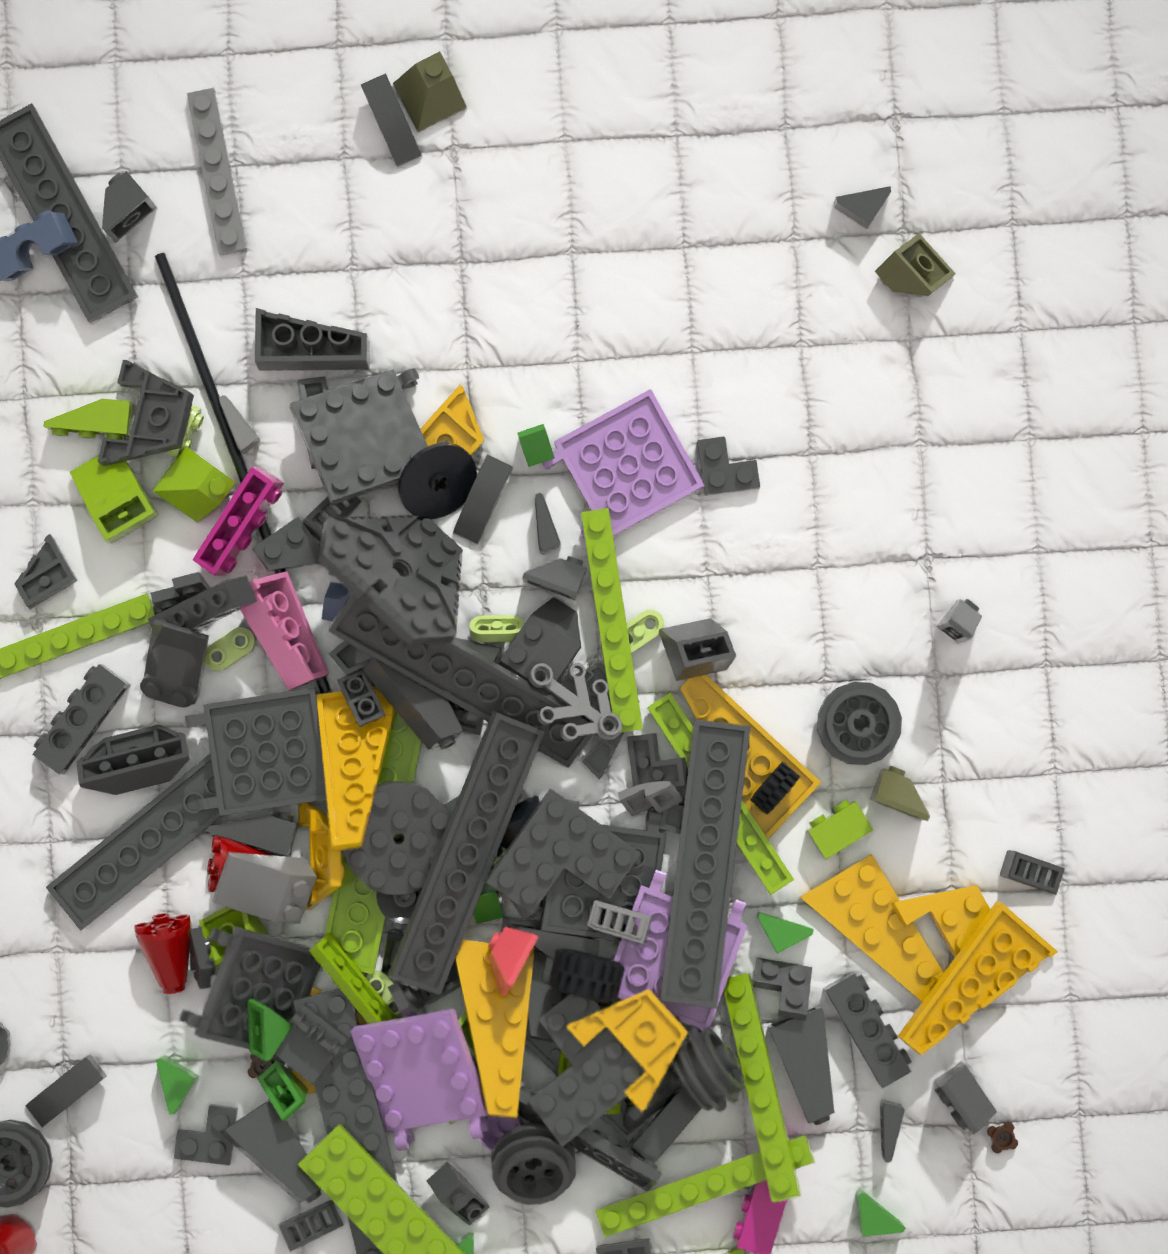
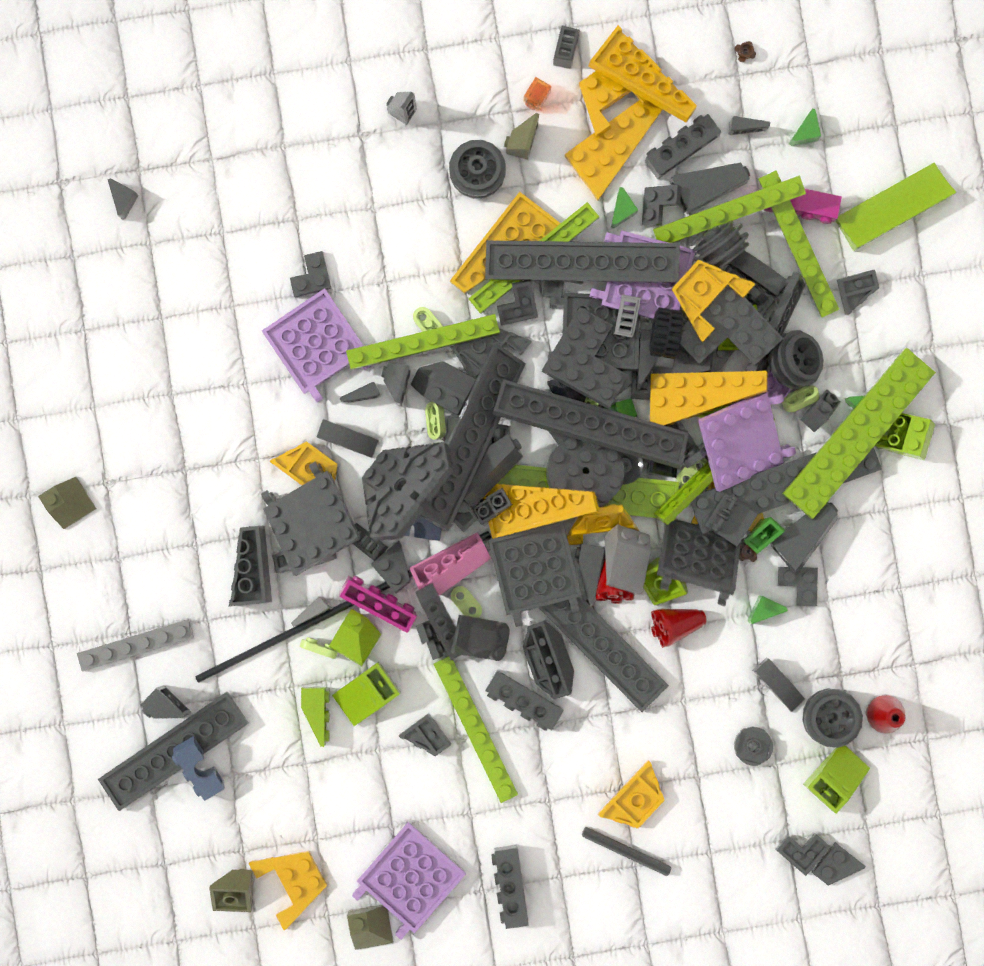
camera: 105 degrees left, 0 degrees up
dark grey wing [97,360,194,466] -> none
dark grey wing [189,927,216,989] -> none
bright green slope [247,999,293,1061] -> none
dark grey slope [279,1200,344,1252] -> none
dark grey slope [360,73,422,167] -> none
black piece [398,443,477,519] -> none
coral slope [488,927,538,998] -> none
bright green slope [517,424,555,467] -> none
light grey plant [528,663,622,742] -> none
light grey slope [618,781,683,816] -> none
dark grey slope [659,618,736,681] -> none
black tyre [750,762,800,814] -> none
lime brick [806,799,873,859] -> none
olive slope [874,233,956,296] -> none
dark grey slope [934,1061,997,1135] -> none
none -> clear orange brick [523,77,552,111]
none -> yellowish green plate [782,385,820,412]

